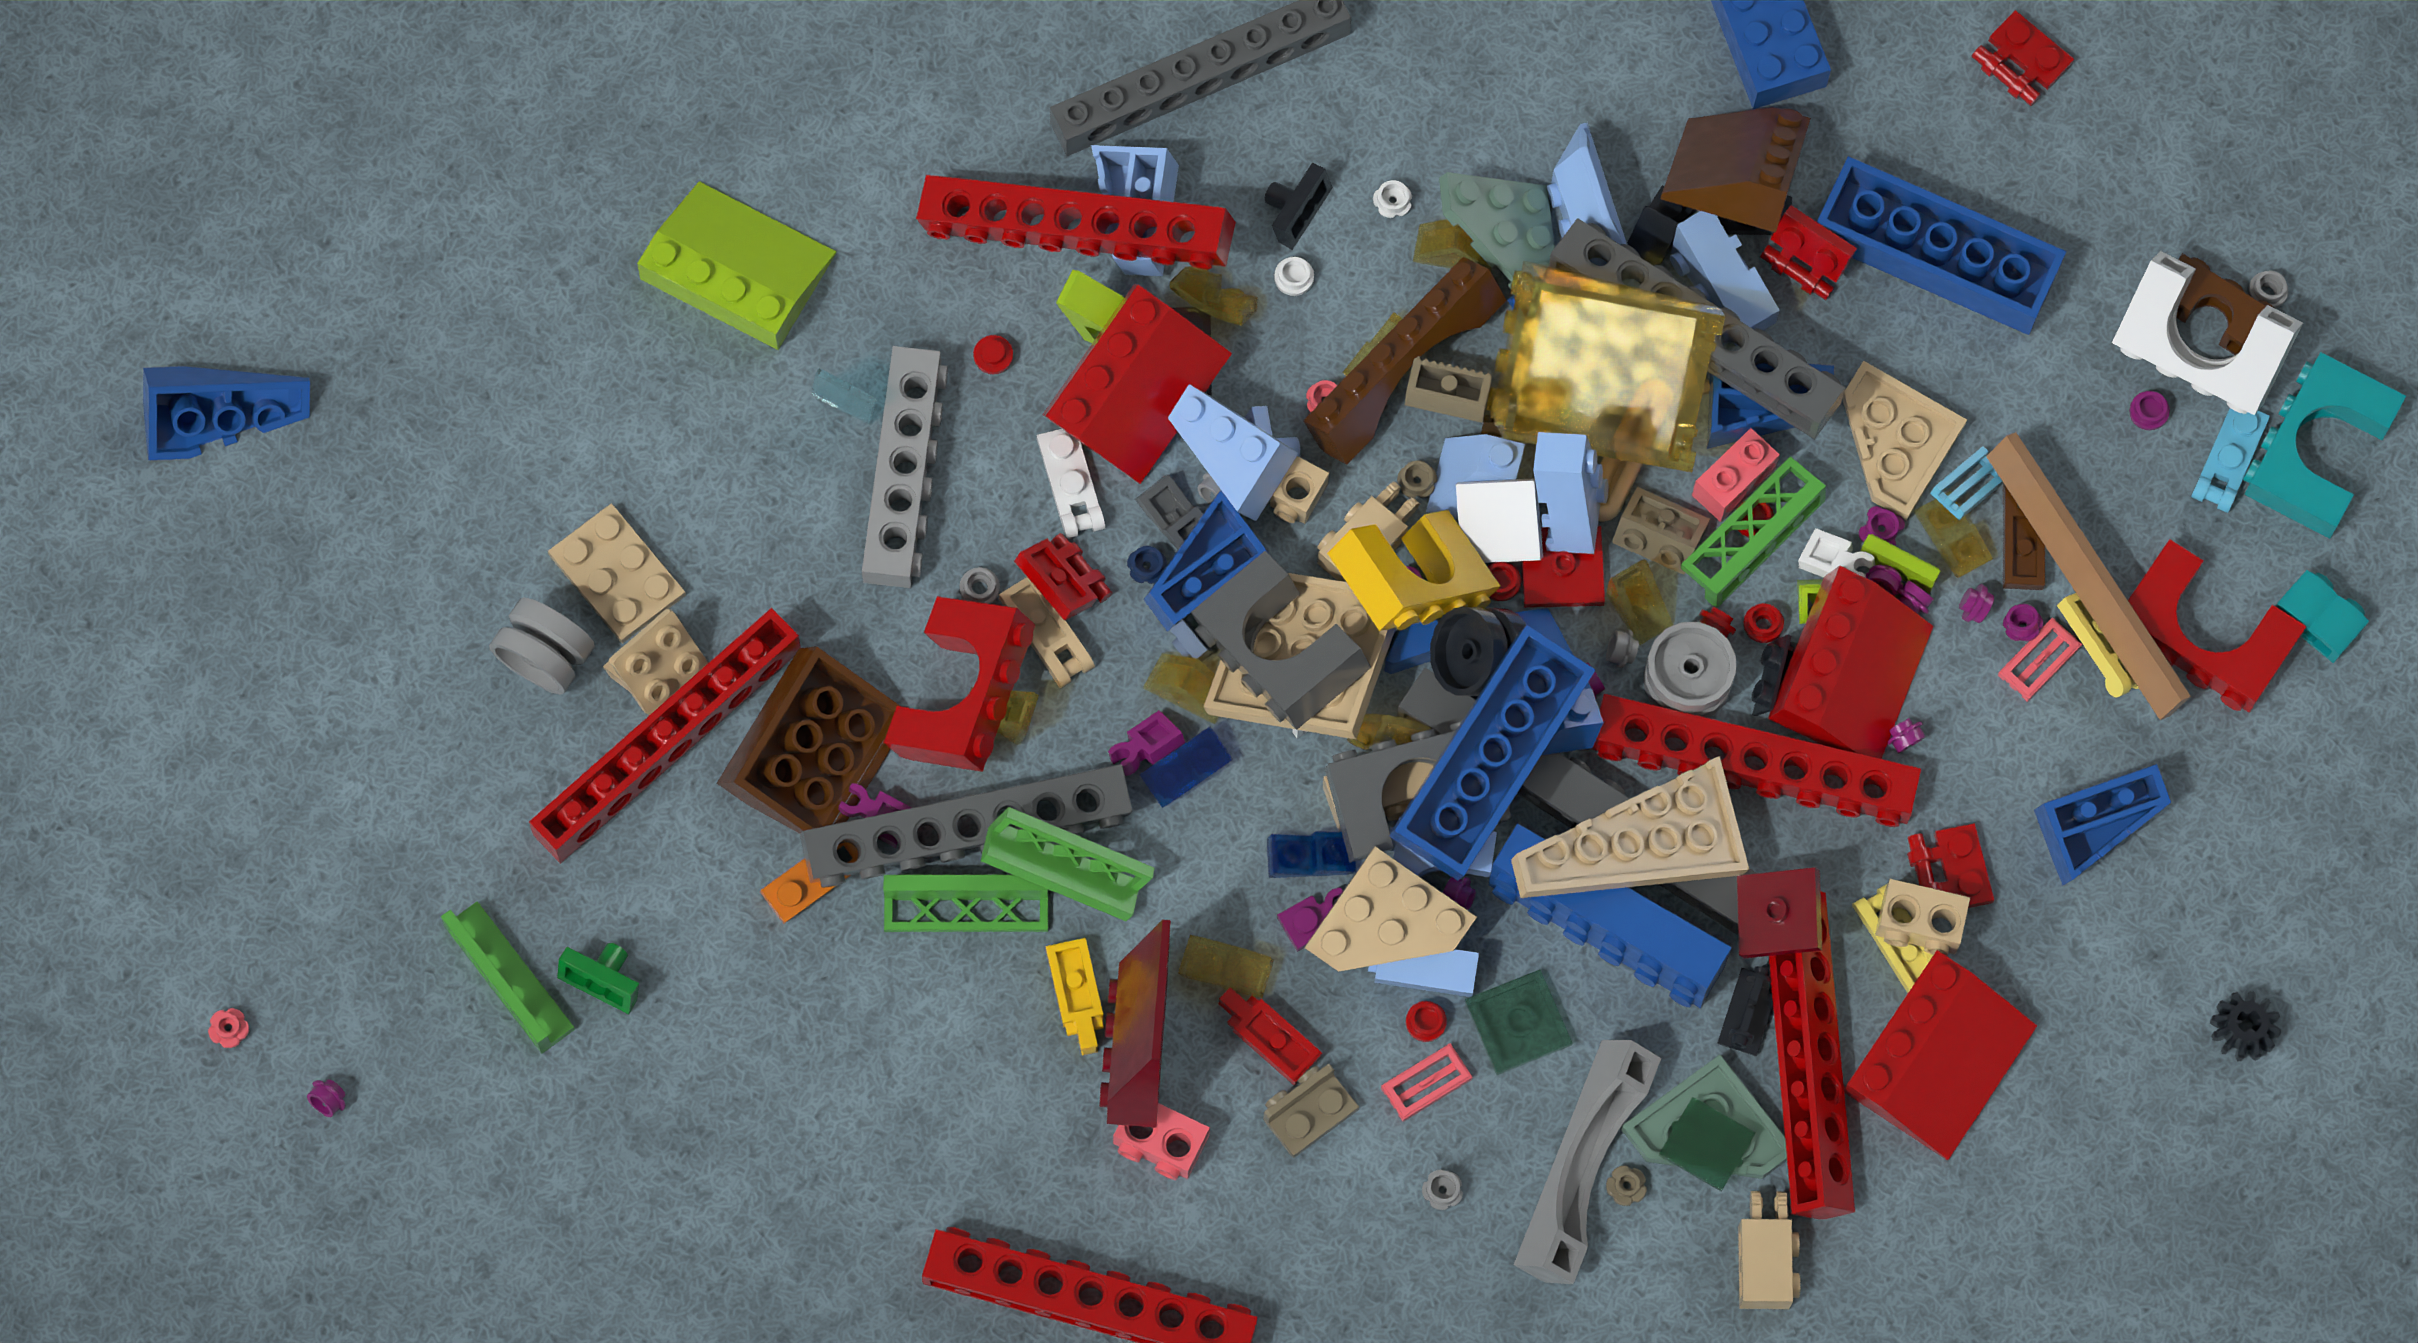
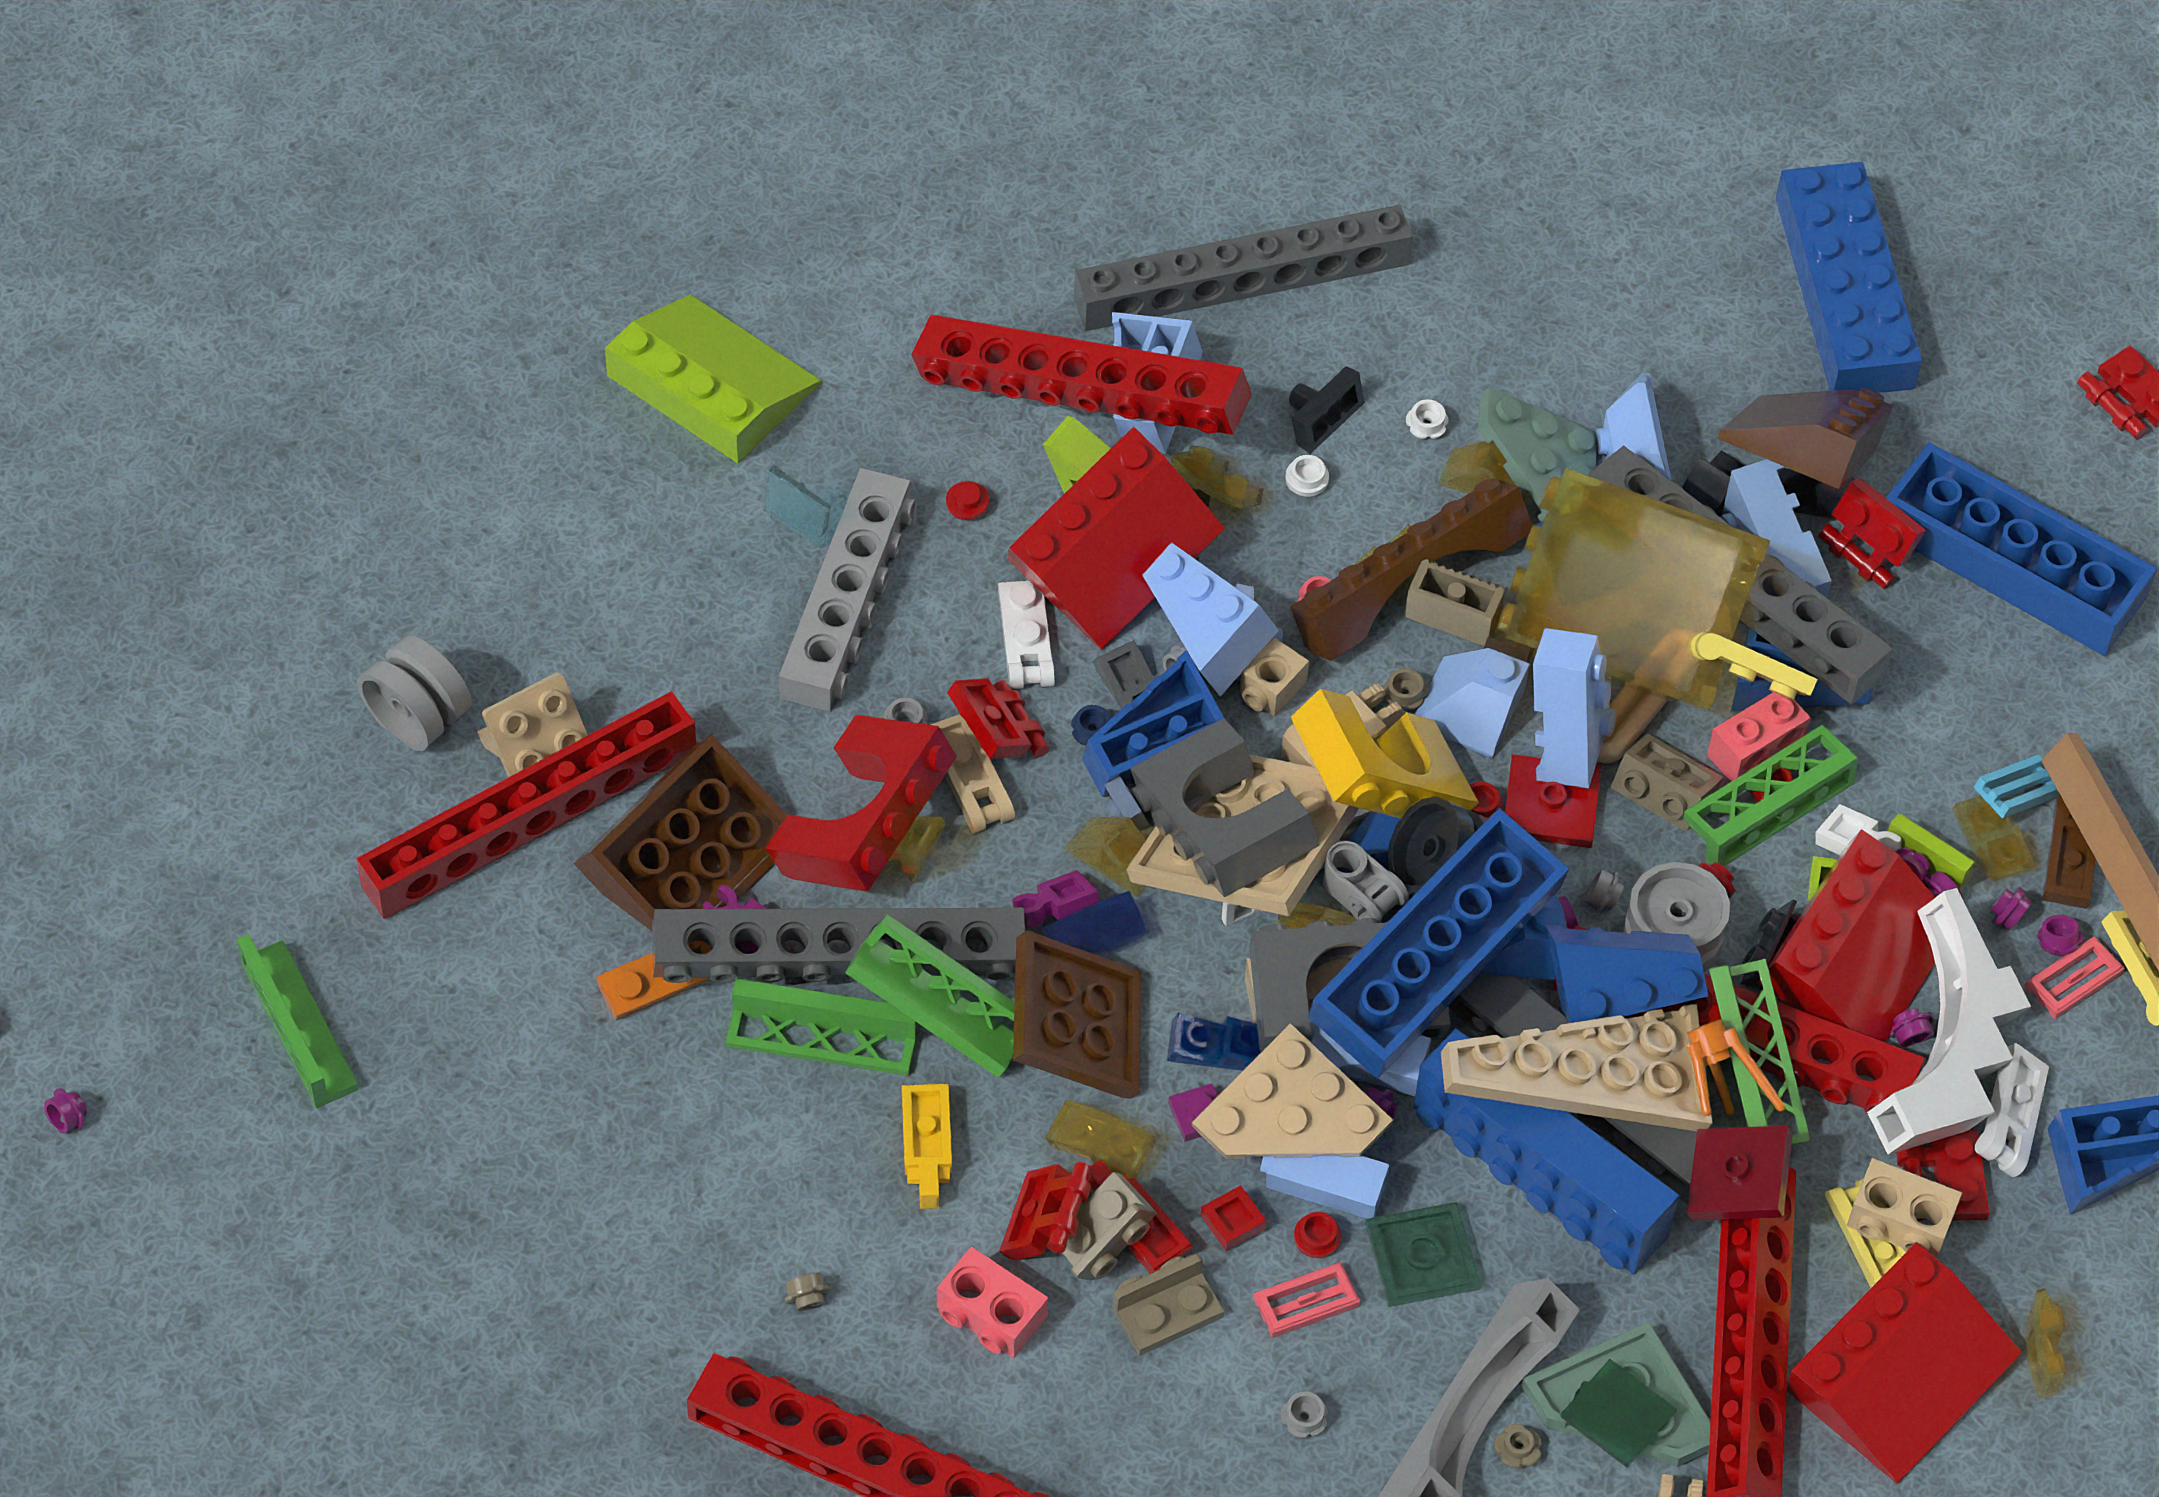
camera: 10 degrees right, 15 degrees down
blue wedge [143,366,310,460] -> none
tan plate [548,503,686,644] -> none
green tile [557,943,639,1015] -> none
dark red slope [1099,919,1171,1127] -> none
white tile [1456,479,1543,563] -> none
clear yellow slope [1606,559,1673,645] -> none
black hinge [1717,966,1773,1056] -> none
red plate [1743,603,1784,643] -> none
tan plate [1842,361,1967,521] -> none
magenta plate [1858,506,1905,546] -> none
none -> dark tan plate [784,1272,830,1311]
none -> red plate [999,1162,1093,1260]
none -> reddish brown plate [1013,930,1141,1099]
none -> dark tan bracket [1063,1172,1157,1281]
none -> red plate [1200,1185,1267,1251]
none -> light grey piece [1322,841,1409,923]
none -> blue wedge [1545,924,1708,1023]
none -> orange plant [1687,1019,1785,1116]
none -> light yellow plate [1688,633,1818,700]
none -> bright green fence [1709,959,1811,1146]
none -> white arch [1867,888,2031,1154]
none -> white plate [1975,1043,2049,1177]
none -> clear yellow slope [2025,1288,2066,1399]

